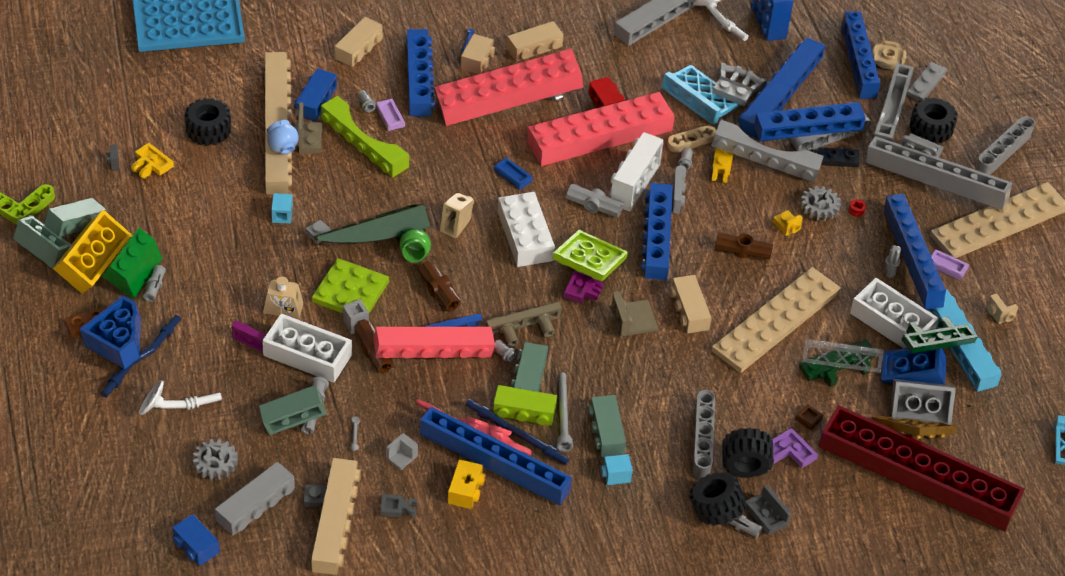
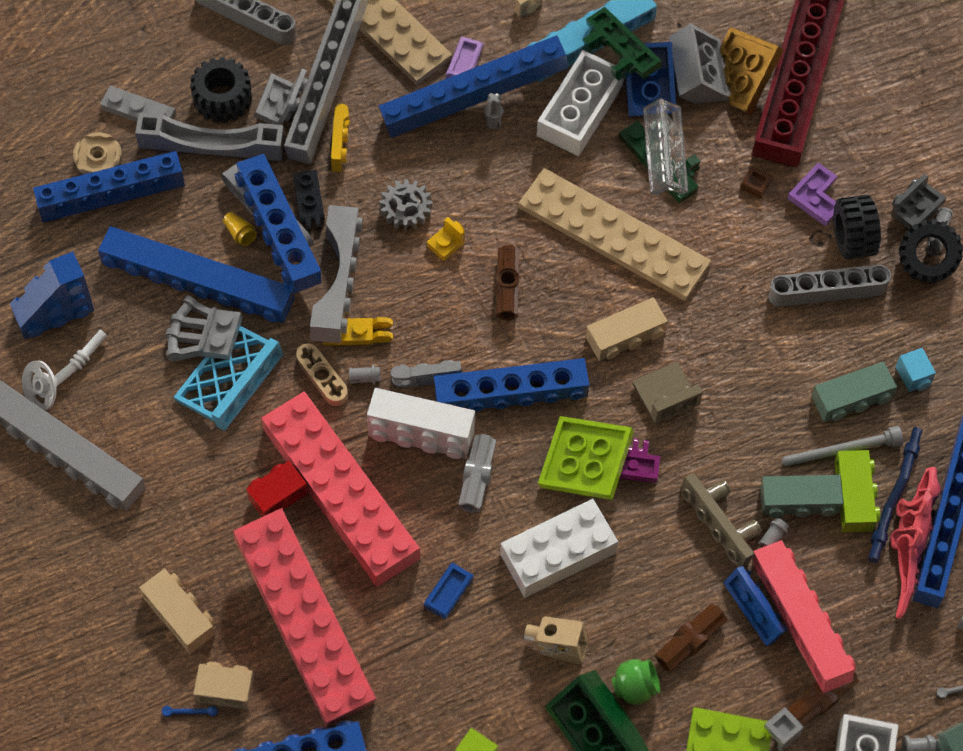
camera: 100 degrees left, 15 degrees up
red bush [848,199,866,217] -> none
none -> yellow hinge [331,103,350,172]

